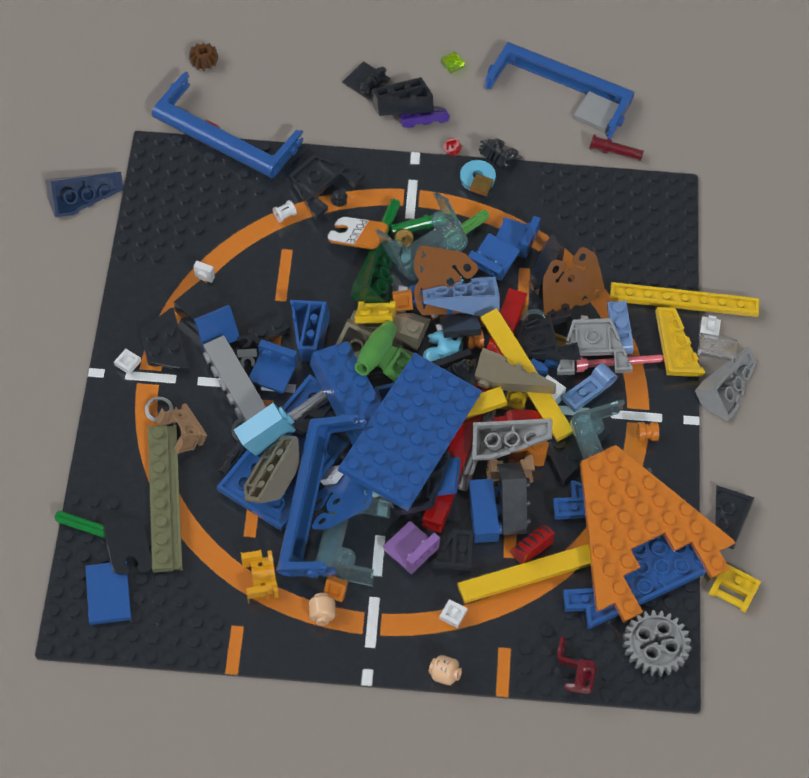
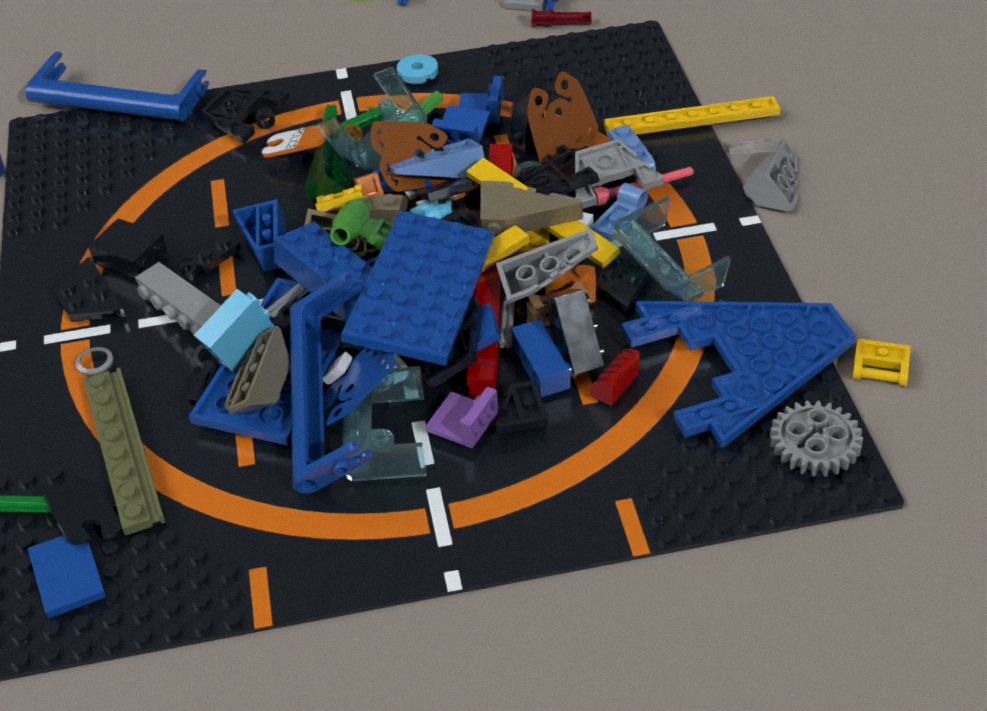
camera: 10 degrees left, 15 degrees down
white tile [114,349,141,375] -> none
medium nougat piece [155,403,207,454] -> none
reddish brown gear [189,42,218,71] -> none
white plate [193,261,215,283] -> none
blue tile [194,305,240,352] -> none
dark grey tile [237,349,257,367] -> none
light orange piece [241,549,279,603] -> none
blue bracket [249,340,298,393] -> none
white bush [273,200,297,223] -> none
light nougat head [309,593,335,625] -> none
orange tile [323,575,348,602] -> none
black hinge [342,61,391,100] -> none
black wedge [372,77,434,116] -> none
dark purple hinge [399,108,450,128] -> none
light nougat head [429,655,462,685] -> none
white plate [439,599,467,628] -> none
red tile [443,138,462,156] -> none
yellow tile [458,544,591,604] -> none
orange wheel [466,330,484,350] -> none
pearl gold tile [470,174,493,196] -> none
black hinge [478,138,523,169] -> none
dark red piece [558,636,597,694] -> none
orange wing [580,445,735,623] -> none
orange wheel [636,422,659,442] -> none
yellow wing [655,307,705,377] -> none
white tile [699,315,721,339] -> none
black wing [715,485,754,550] -> none

